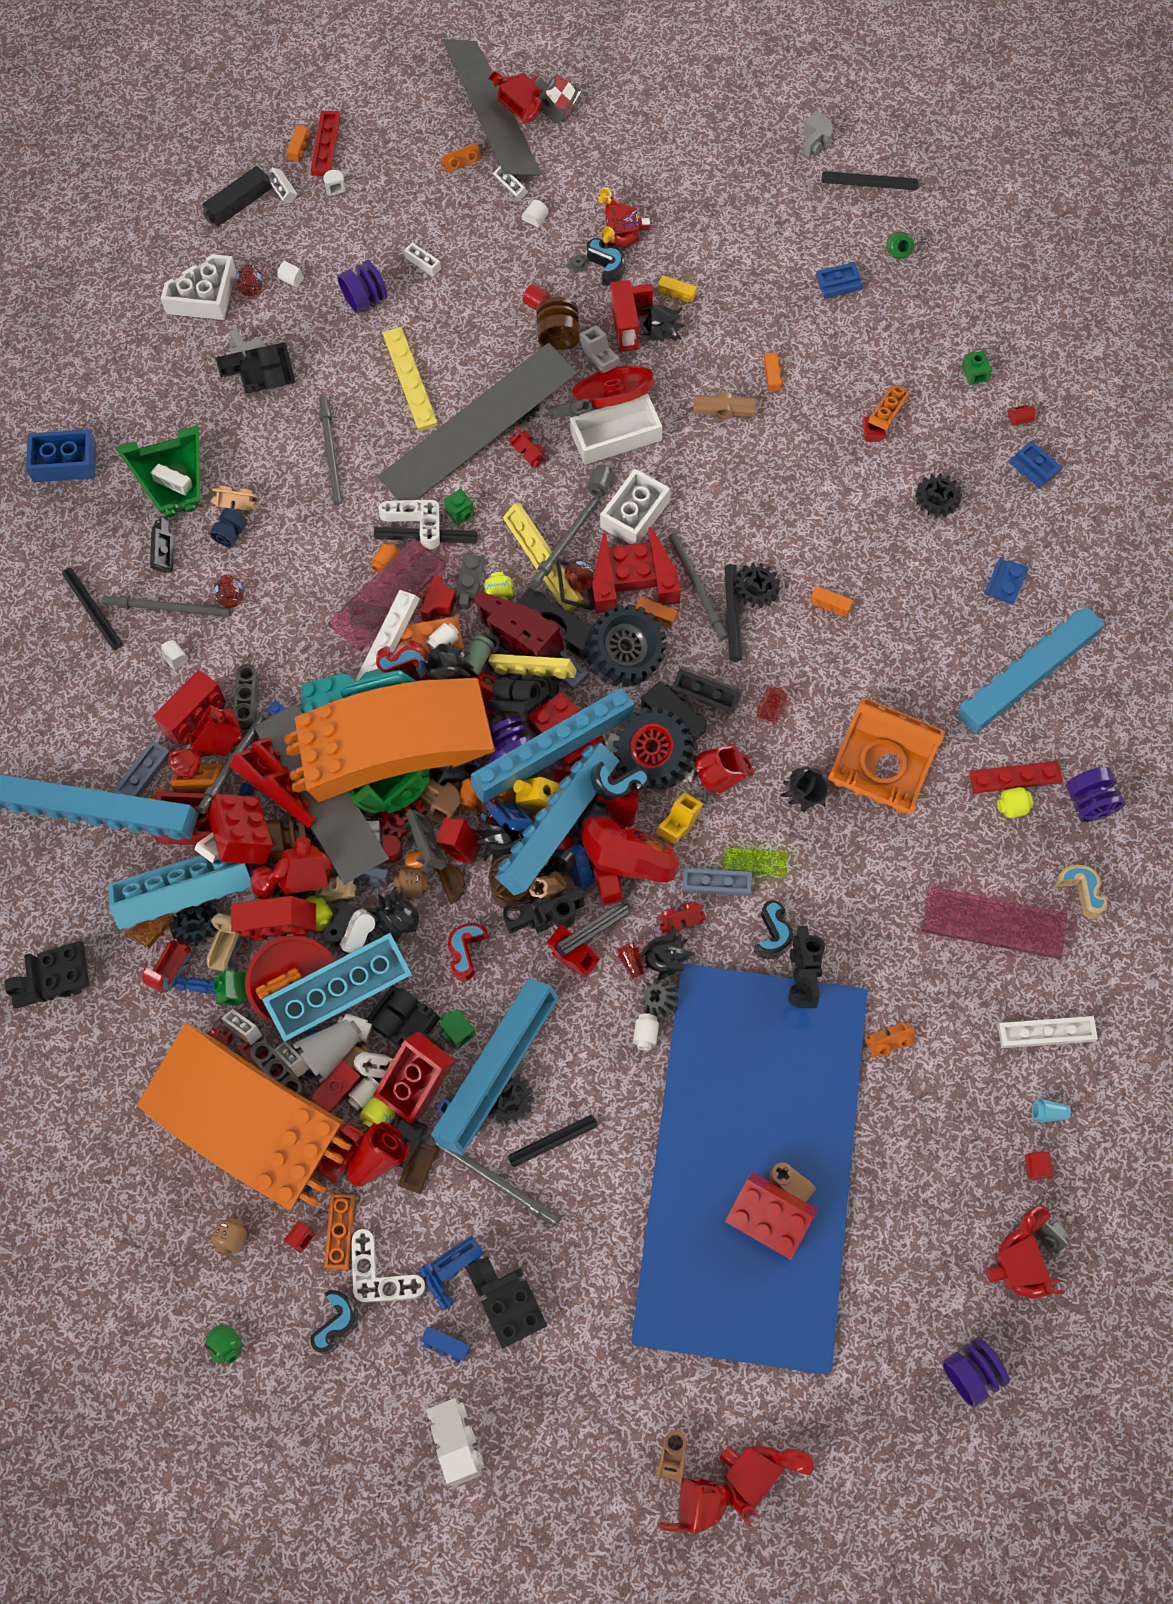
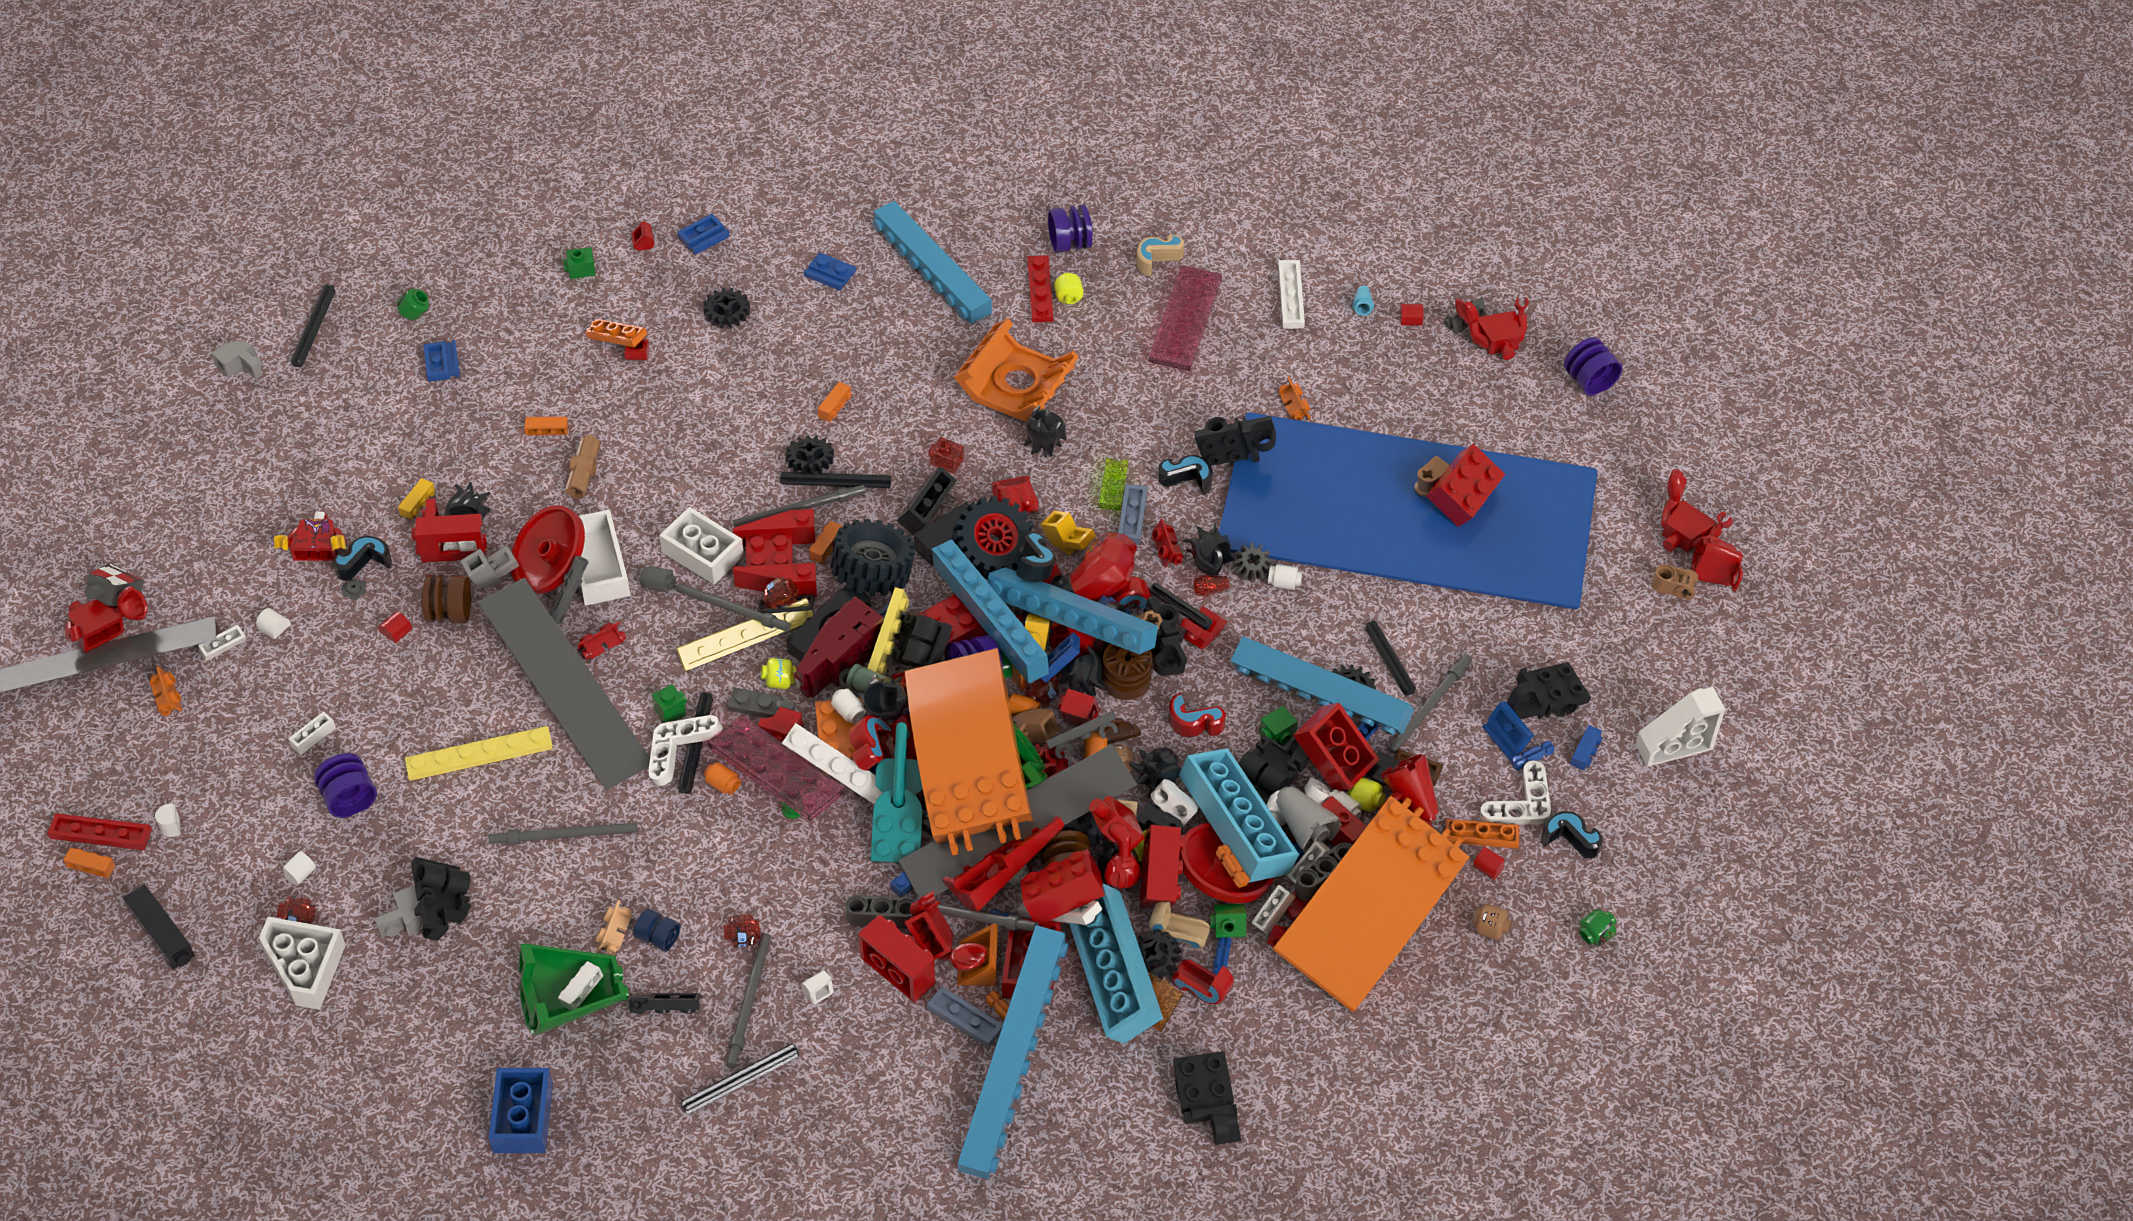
camera: 90 degrees left, 15 degrees down
white piece [268,167,298,203] -> none

